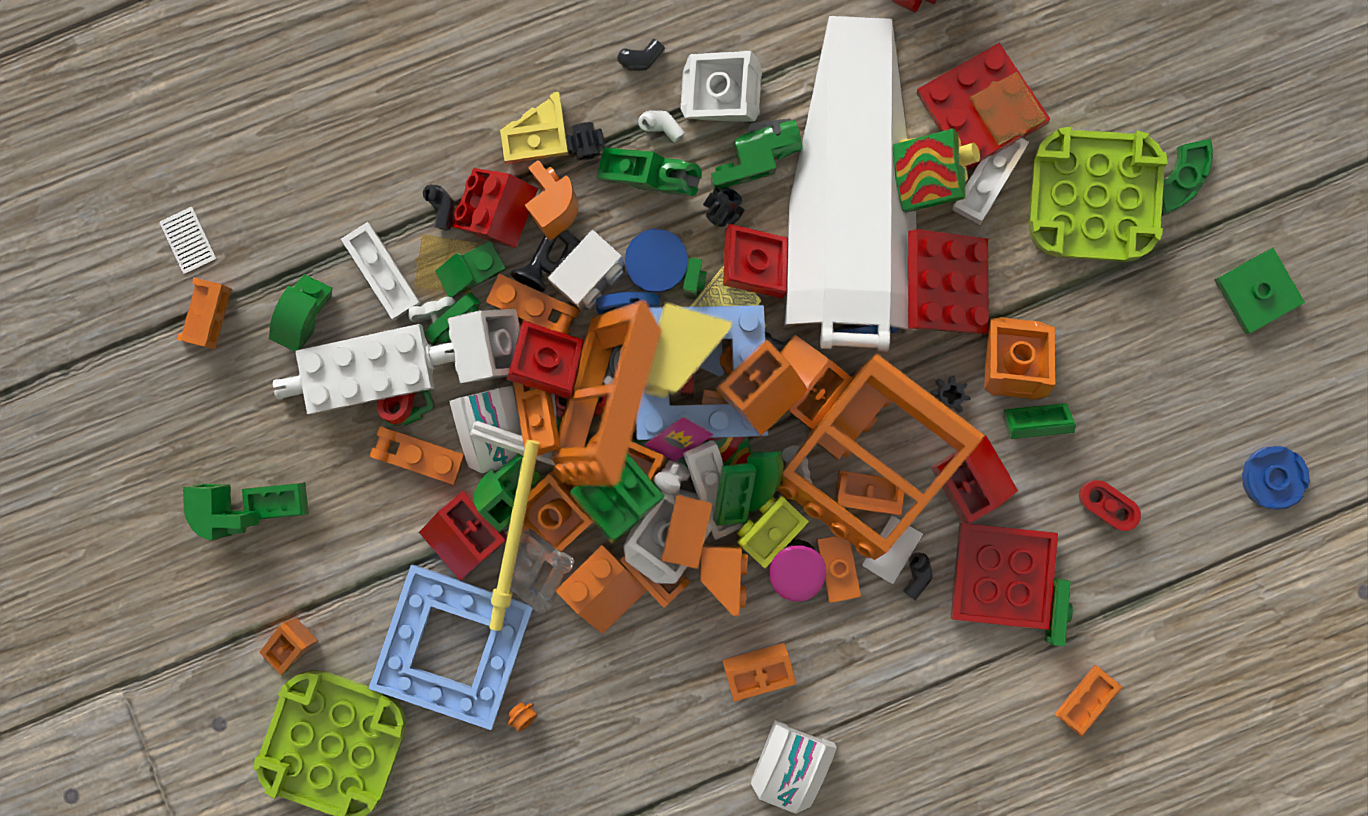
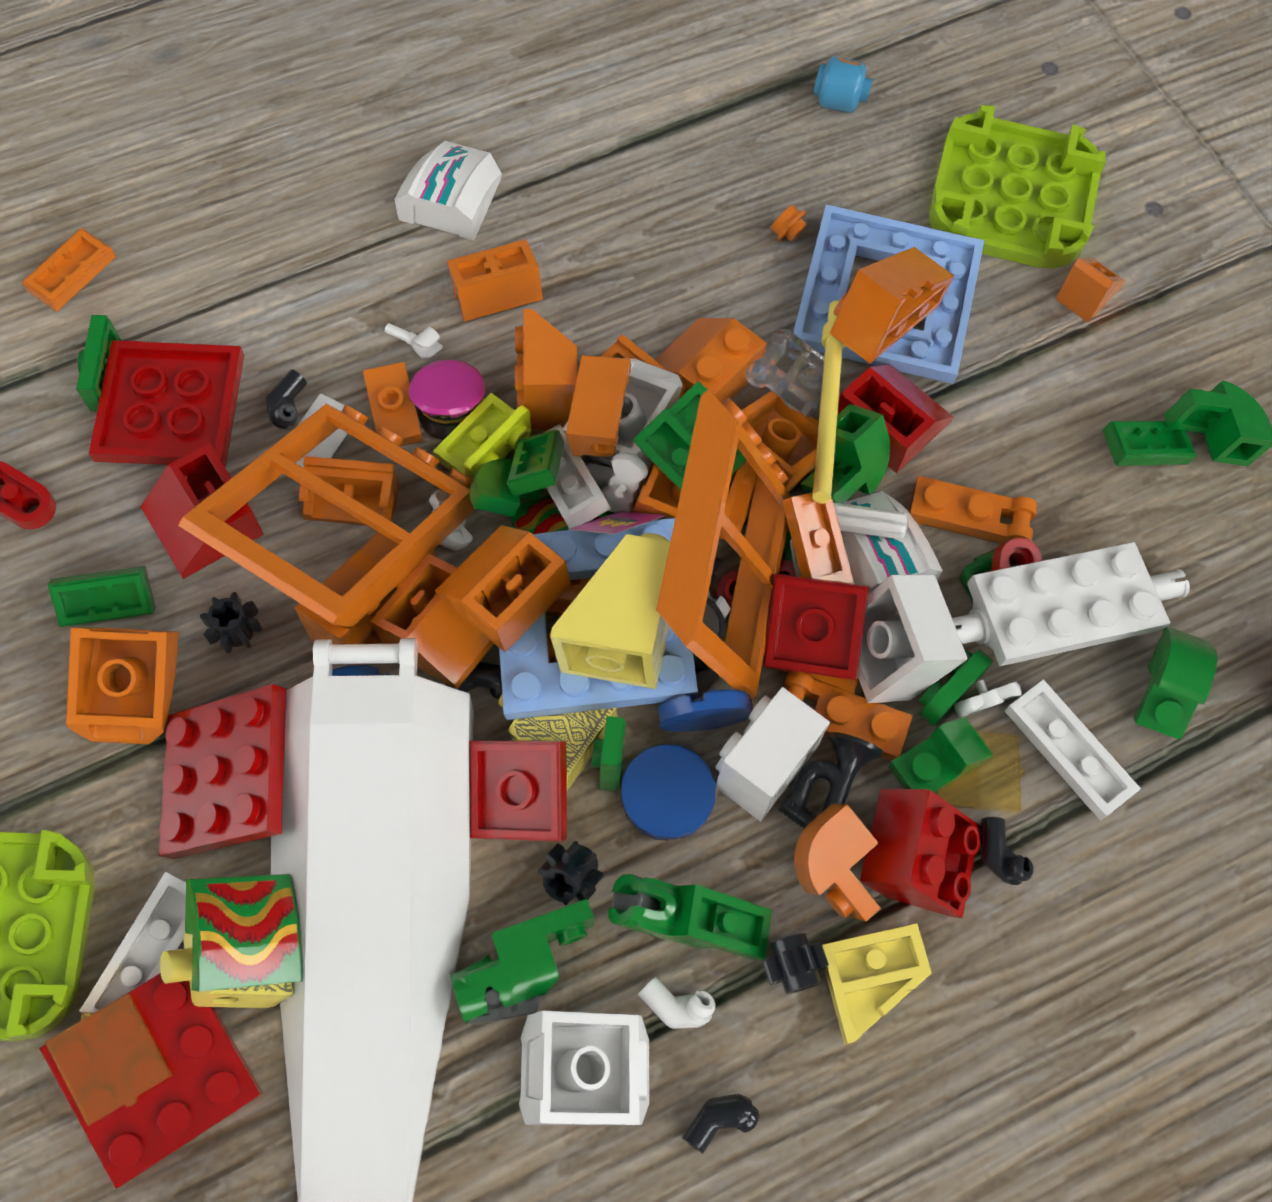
camera: 175 degrees right, 20 degrees down
none -> white hand [385,323,443,360]
none -> orange wedge [830,247,954,363]

